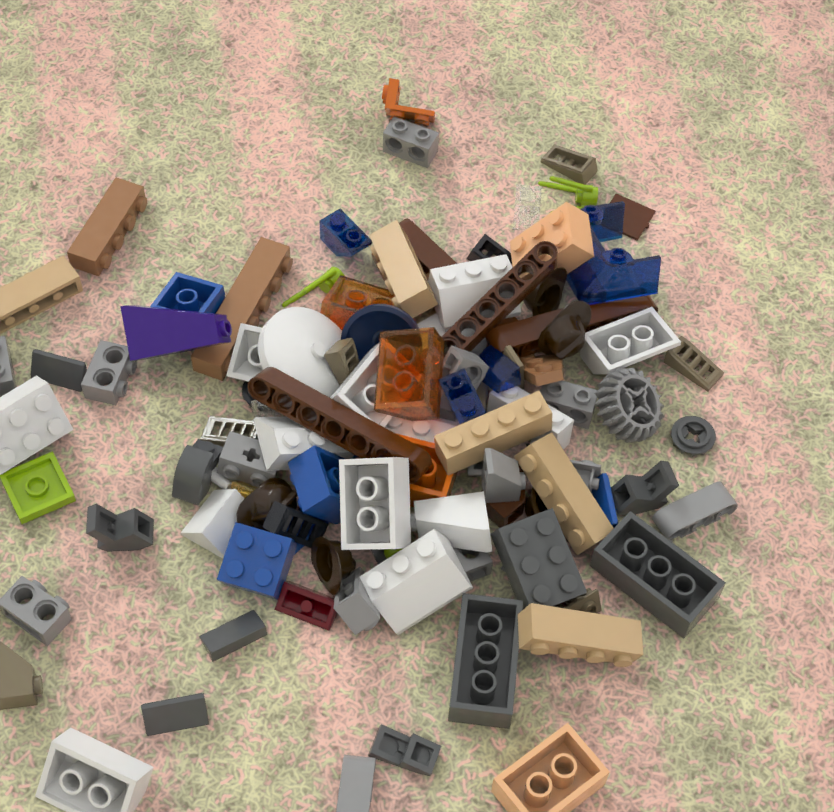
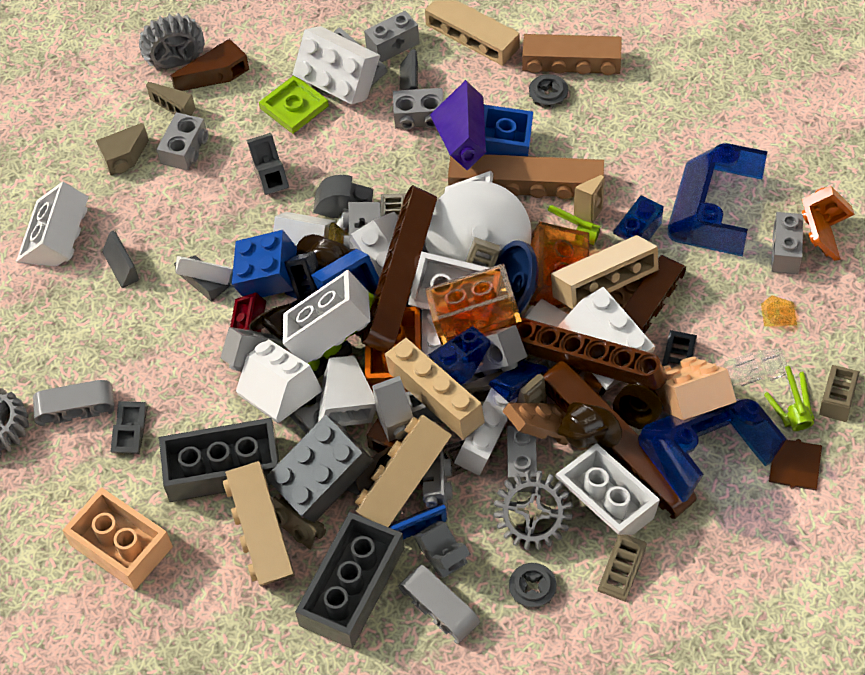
camera: 80 degrees right, 0 degrees up
none -> white slope [176,256,232,285]
none -> dark grey gear [529,74,568,108]
none -> tan slope [574,175,605,223]
none -> clear blue windscreen [667,143,768,257]
none -> clear yellow slope [761,295,797,326]

